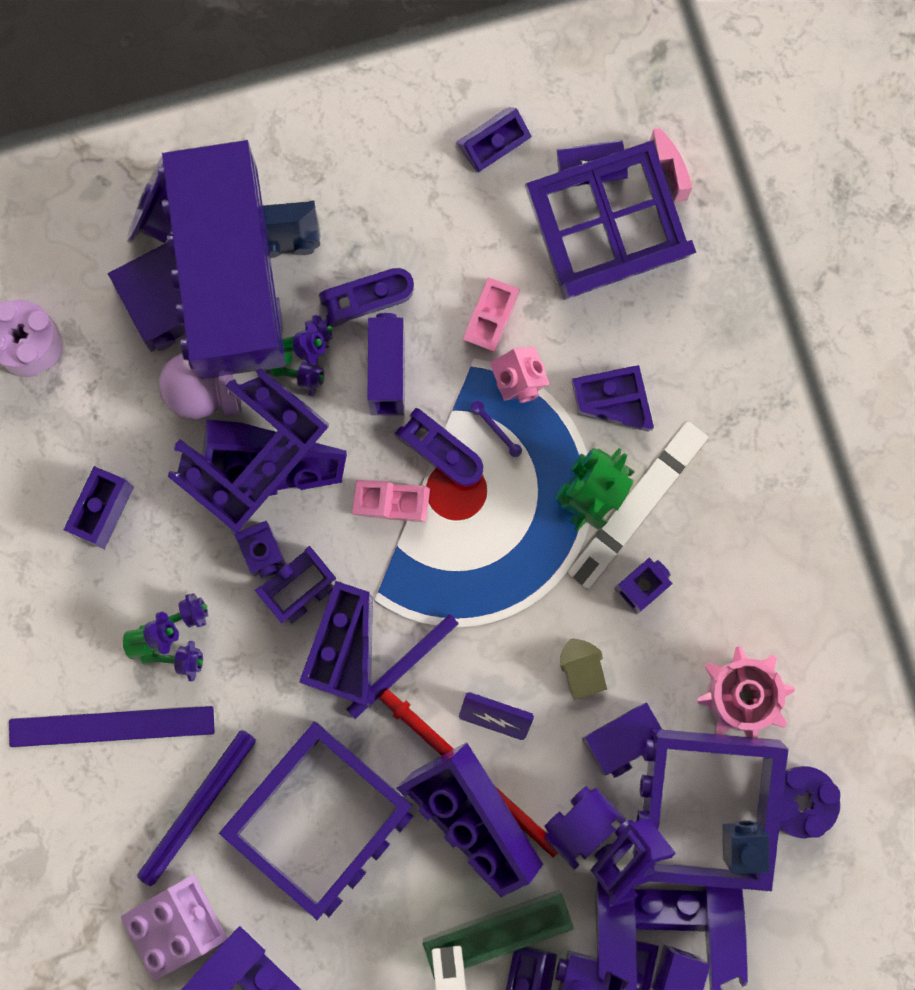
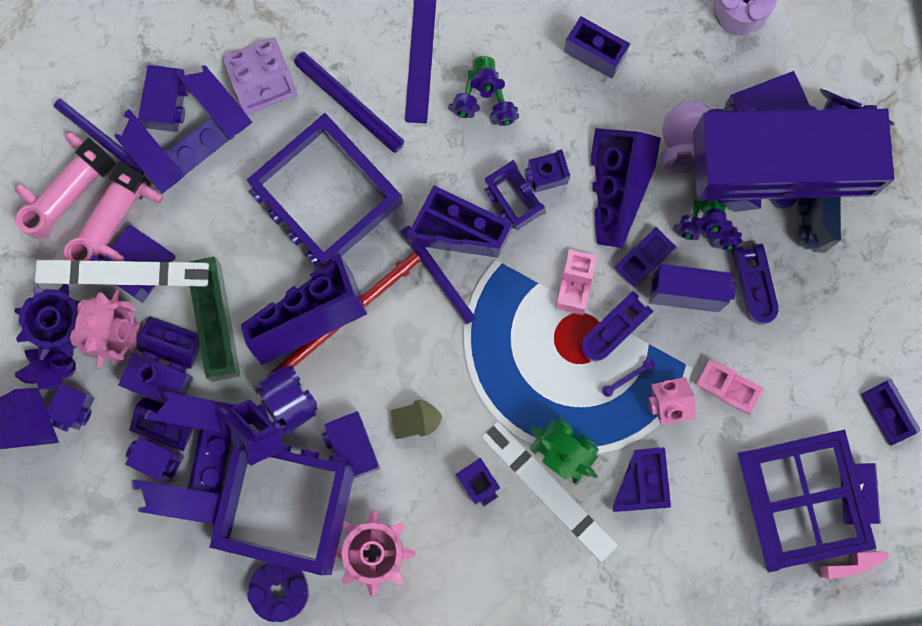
camera: 100 degrees right, 0 degrees up
dark purple wedge [168,368,329,534] -> none
dark purple slope [459,692,534,740] -> none
dark blue brick [722,820,769,874] -> none
none -> dark purple slope [614,227,677,288]

